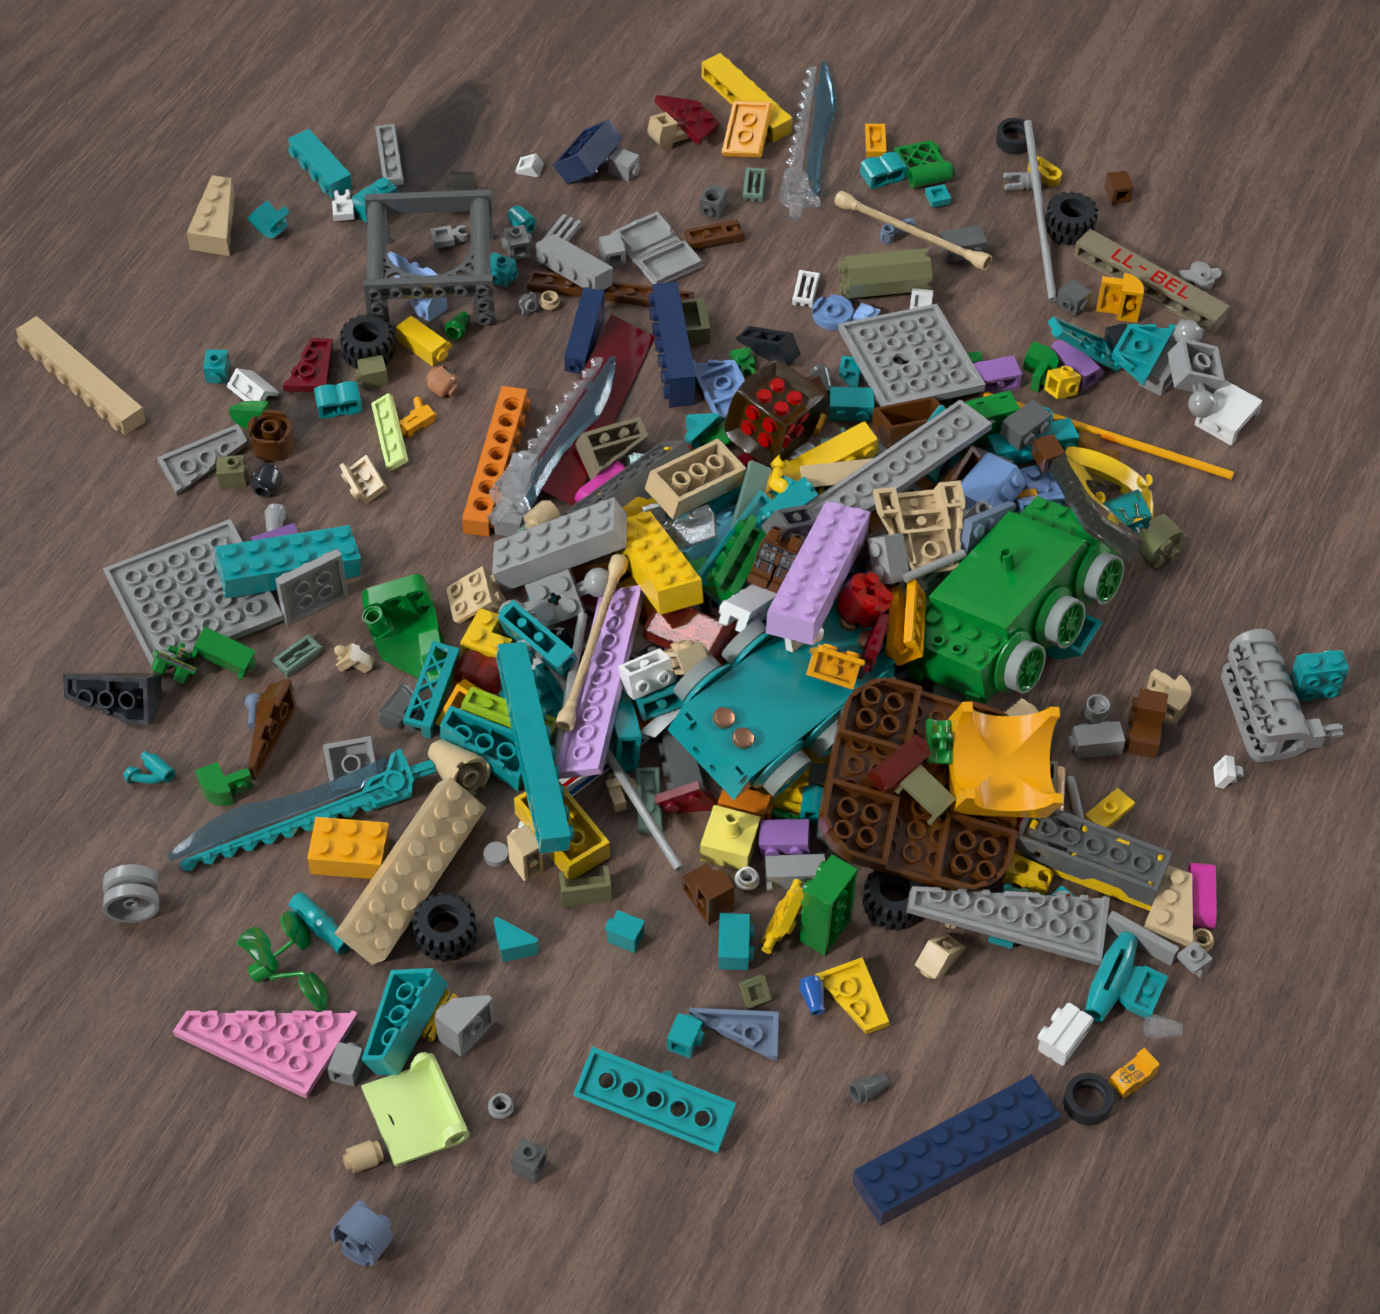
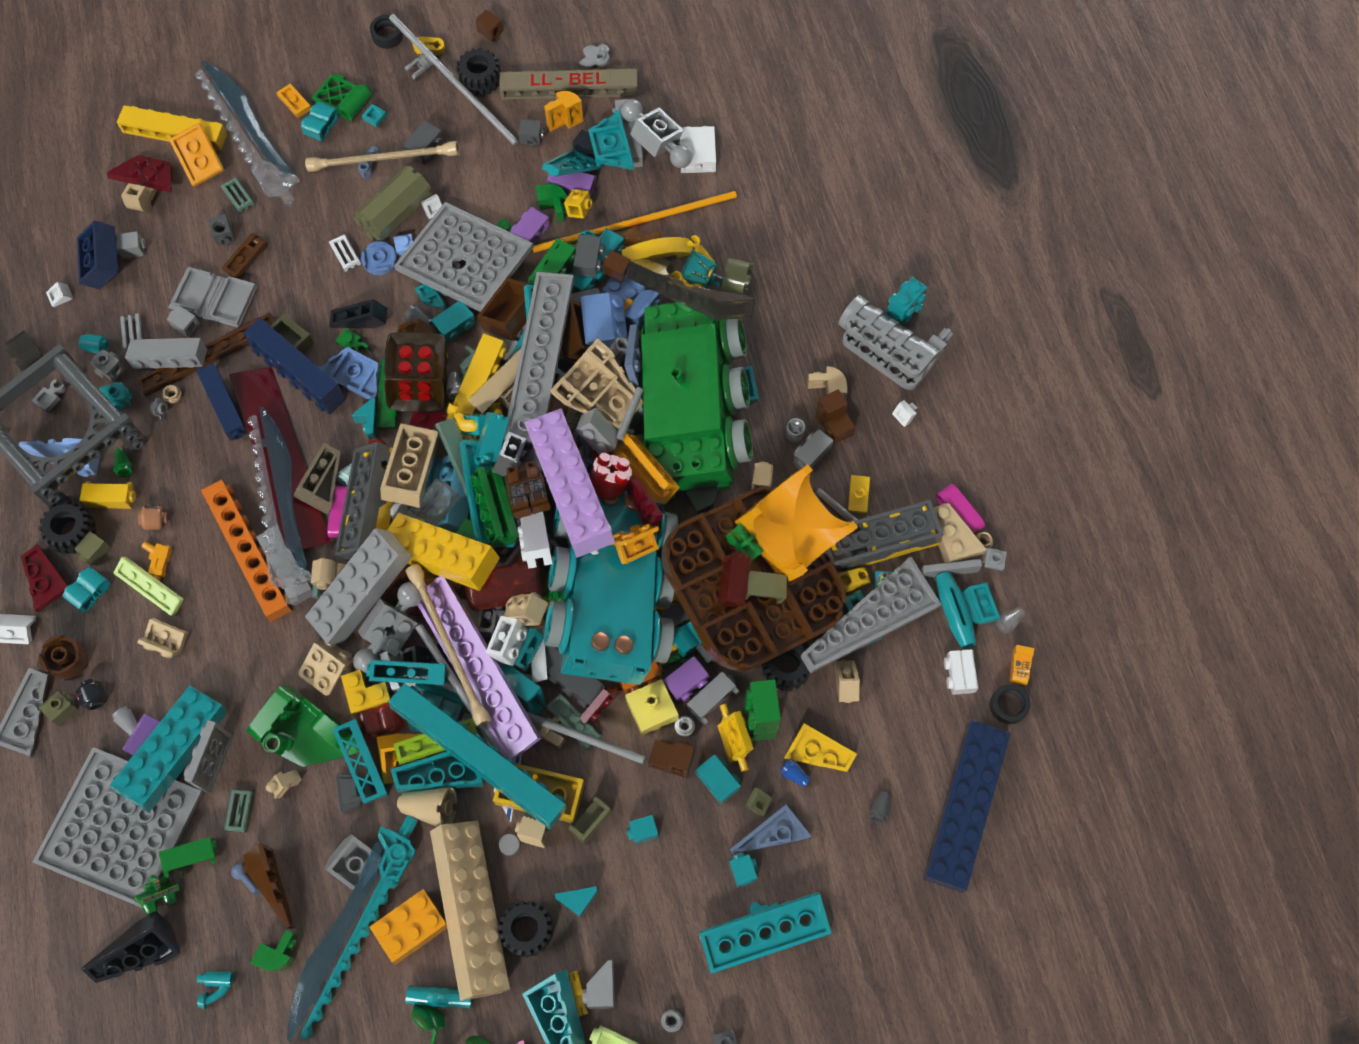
camera: 40 degrees left, 15 degrees up
green brick [228,401,268,429] -> none

